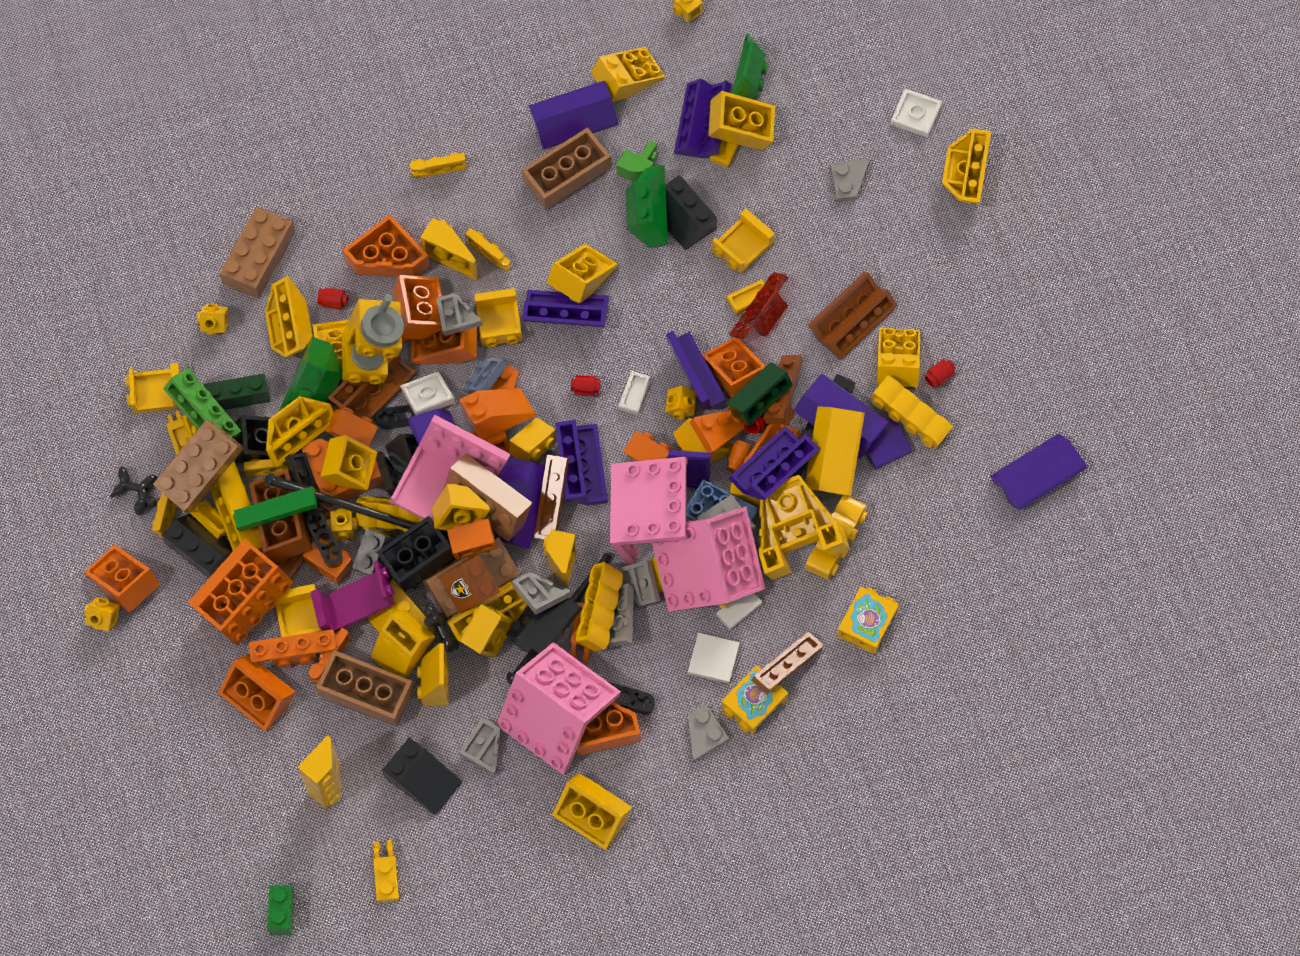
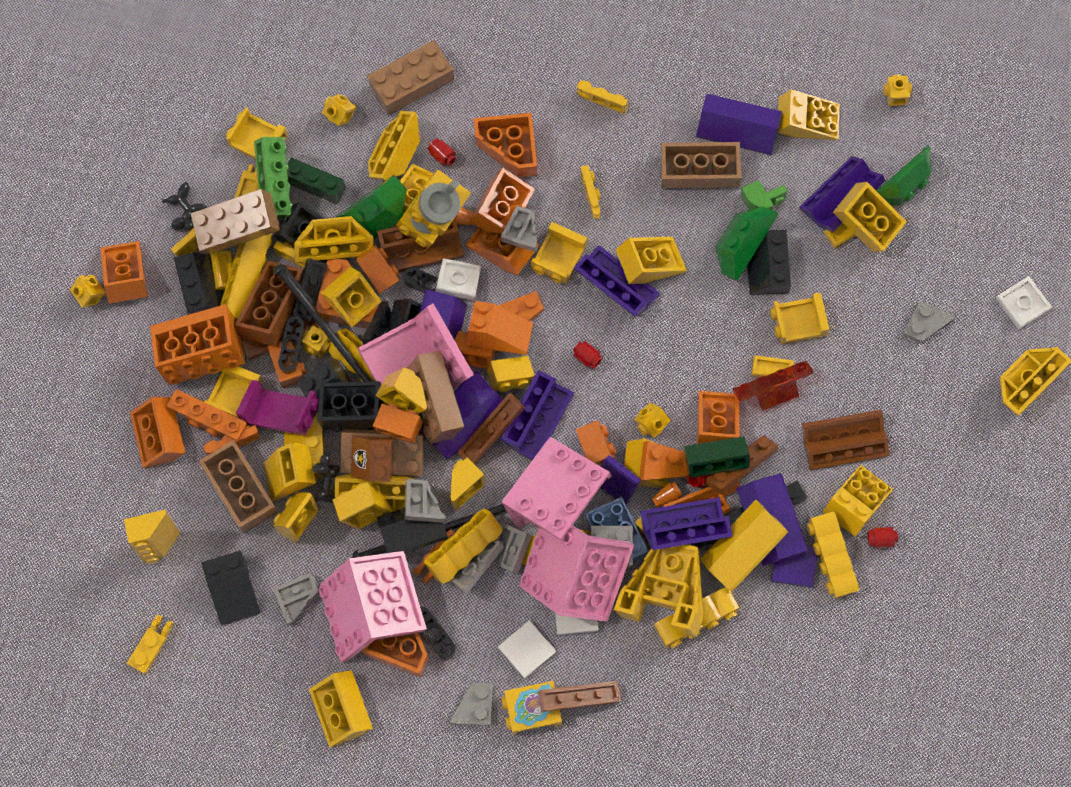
camera: 35 degrees right, 5 degrees up
green tile [234,486,318,531] -> none
green brick [267,886,295,935] -> none
yellow slope [421,218,479,281] -> none
sand blue plate [462,357,508,394] -> none
white tile [618,371,651,415] -> none
dark purple slope [666,331,727,410] -> none
panel [837,587,899,655] -> none
dark purple slope [990,433,1087,511] -> none

